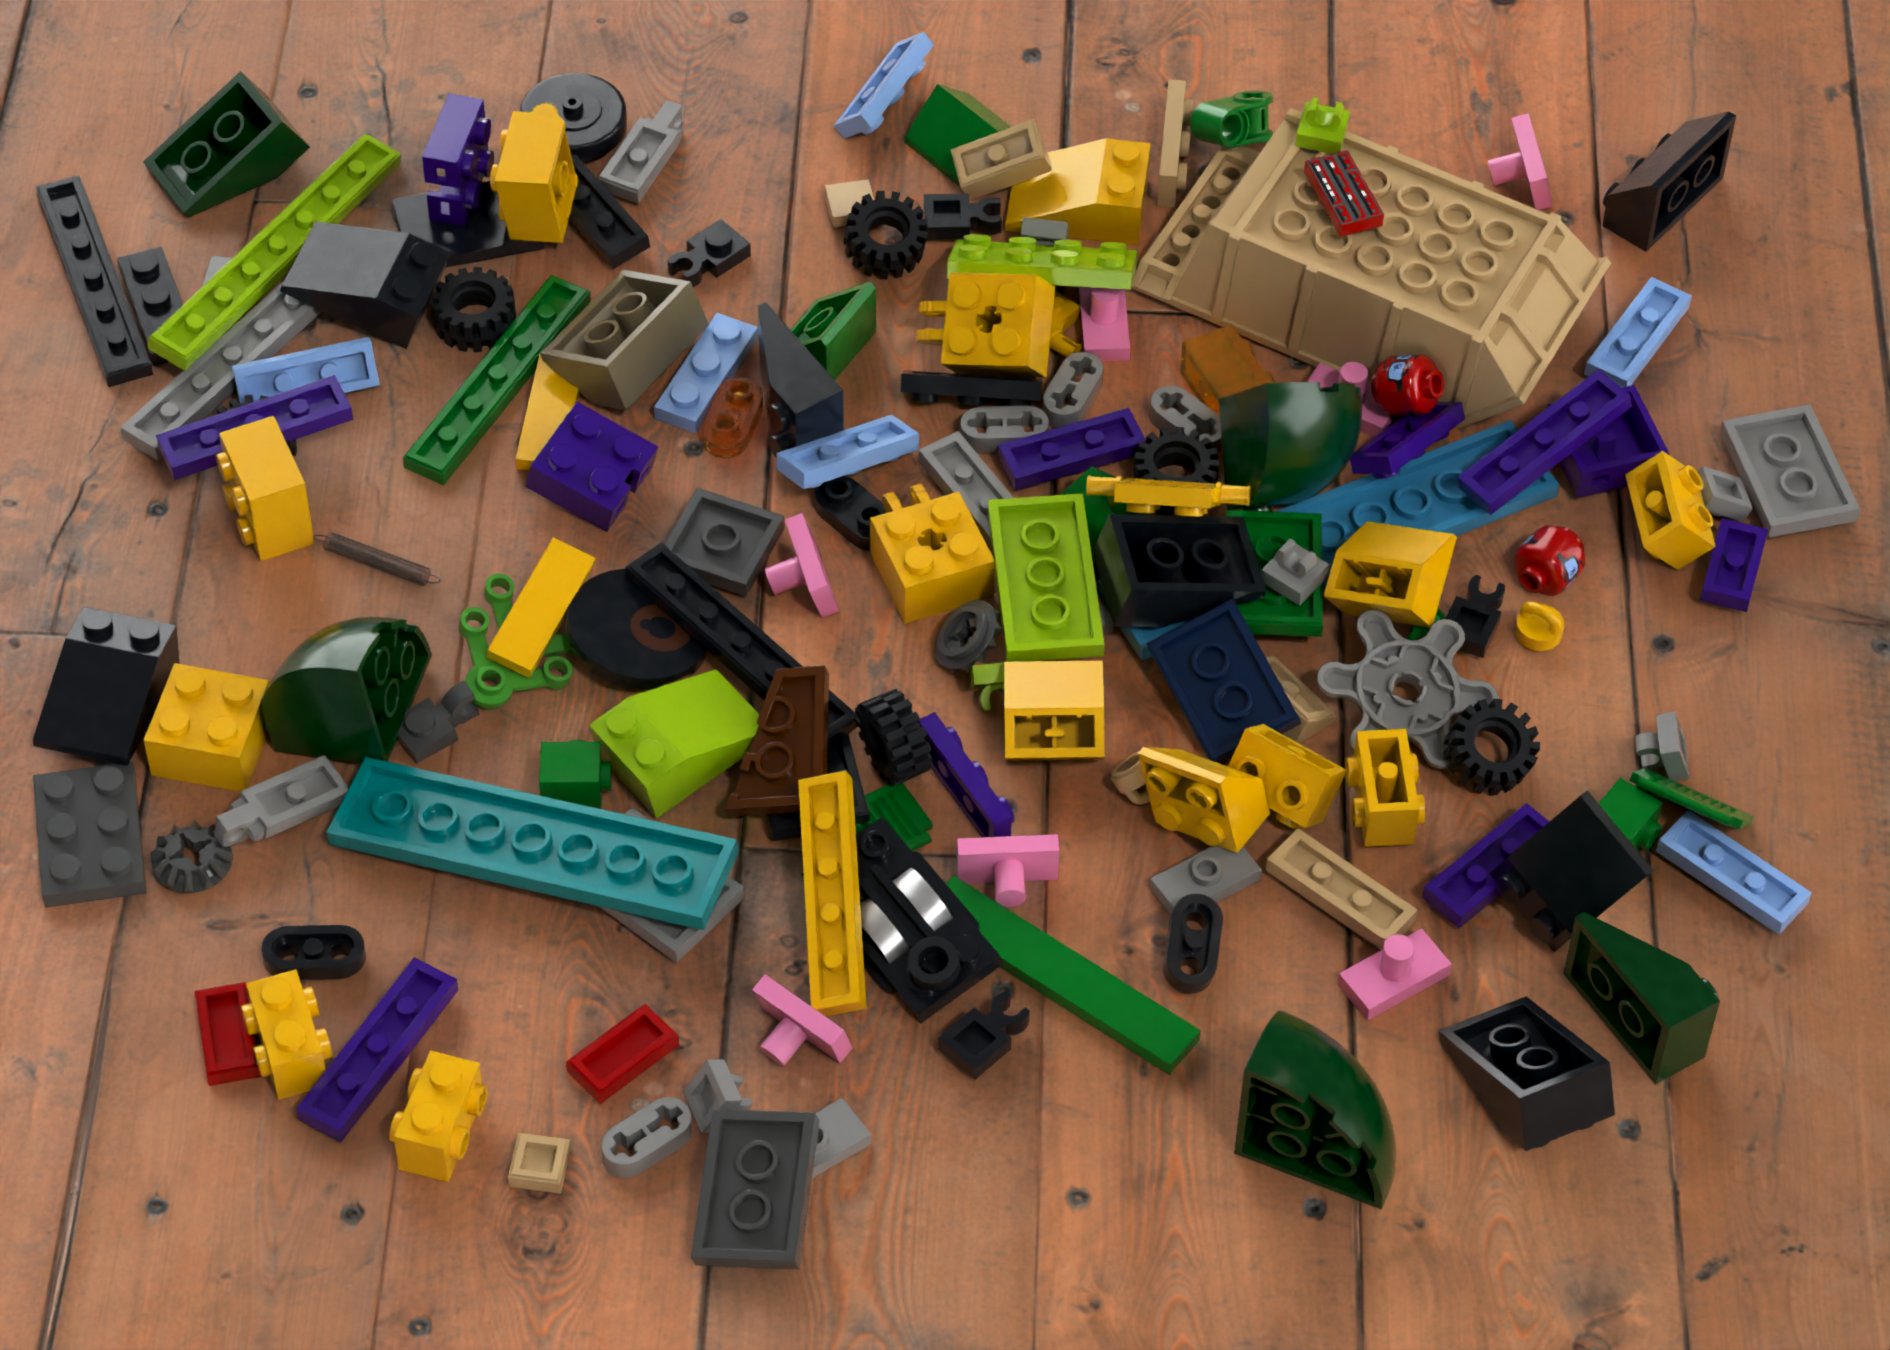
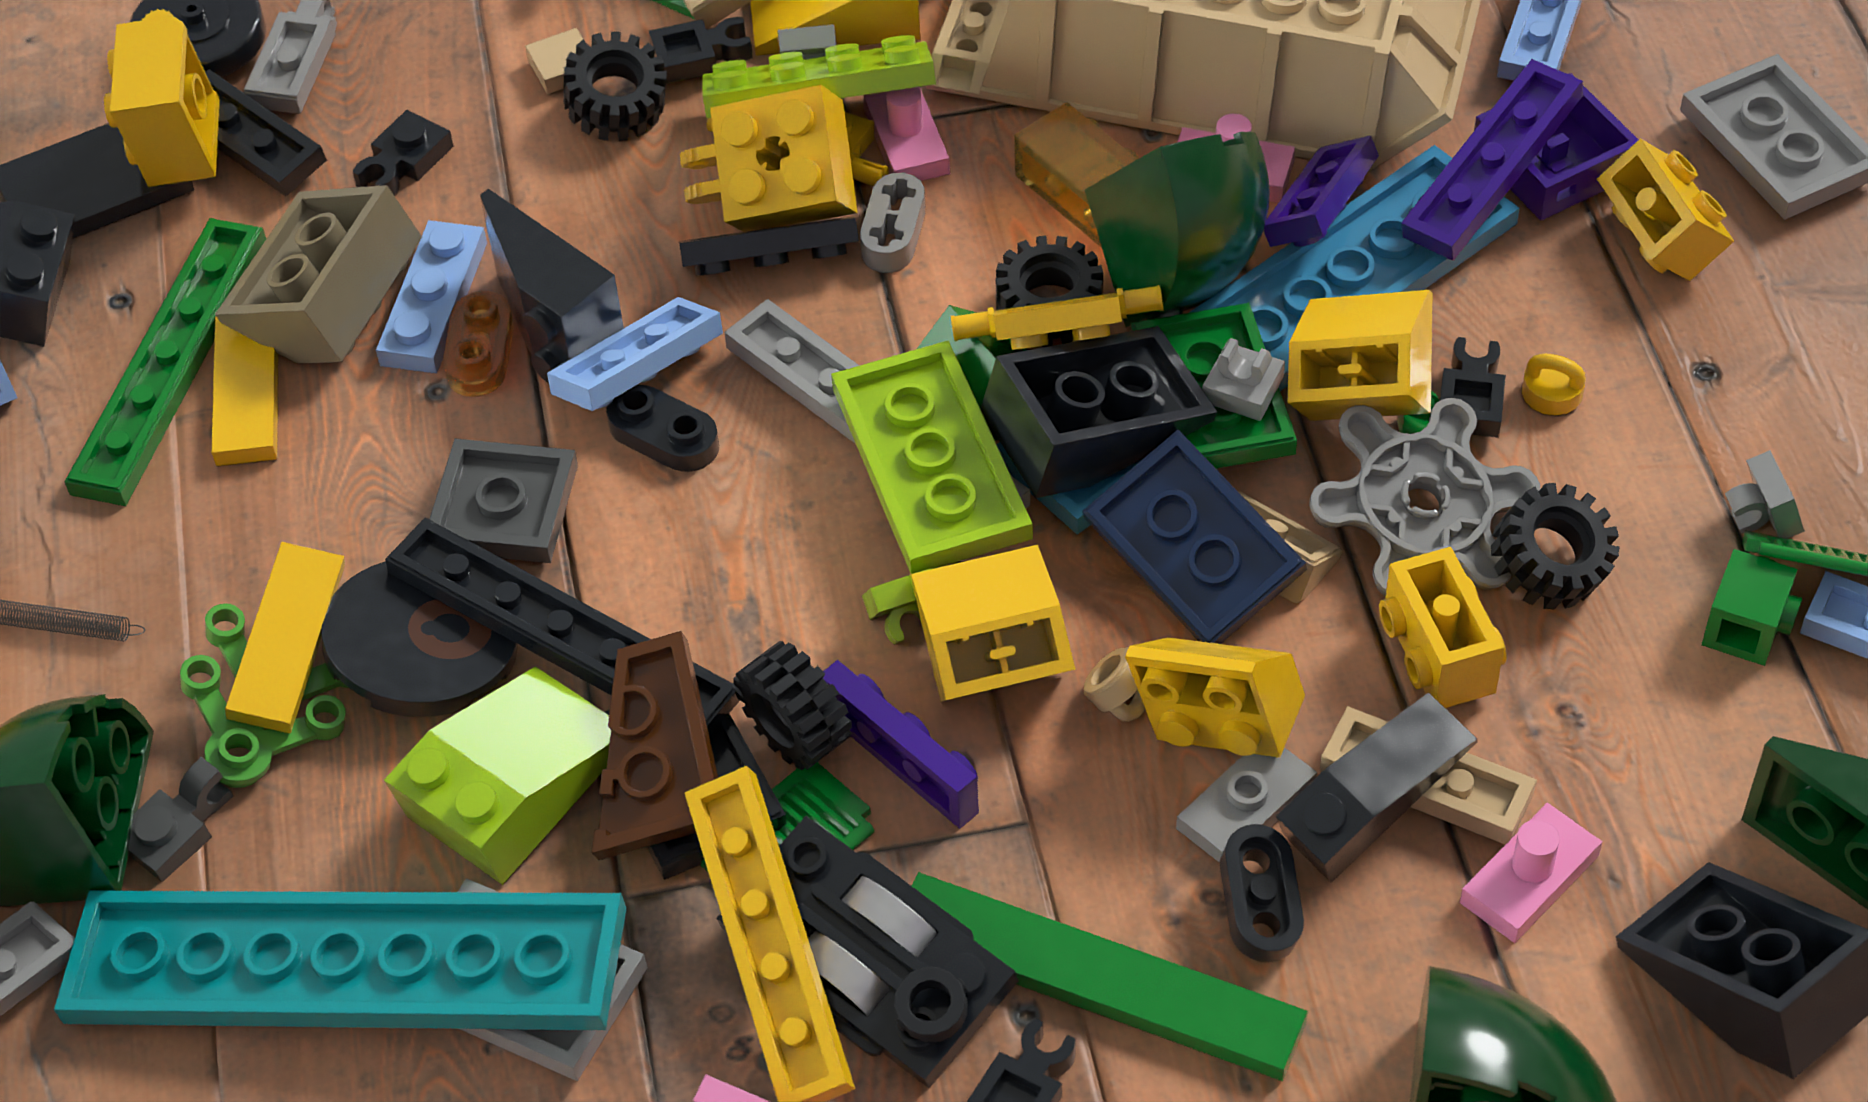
camera: 10 degrees left, 0 degrees up
dark purple piece [422,93,494,226] -> none
black tyre [432,267,516,352] -> none
dark purple piece [525,402,658,532] -> none
green brick [539,740,612,809] -> none
bright pink tile [765,513,840,618] -> none
green slope [790,281,876,380] -> none
yellow hinge [870,483,995,624] -> none
dark grey gear [935,600,1003,673] -> none
bright pink tile [956,834,1059,907] -> none
light grey beam [960,405,1049,454] -> none
dark purple plate [998,408,1146,490] -> none
light grey beam [1149,385,1222,453] -> none
yellow brick [1228,724,1347,830] -> none
red head [1371,355,1444,416] -> none
dark purple plate [1422,803,1550,928] -> none
black slope [1489,790,1654,952] -> none
red head [1514,525,1586,596] -> none
light grey plate [1698,466,1753,522] -> none
dark purple plate [1700,518,1768,612] -> none
none -> black slope [1276,692,1478,883]

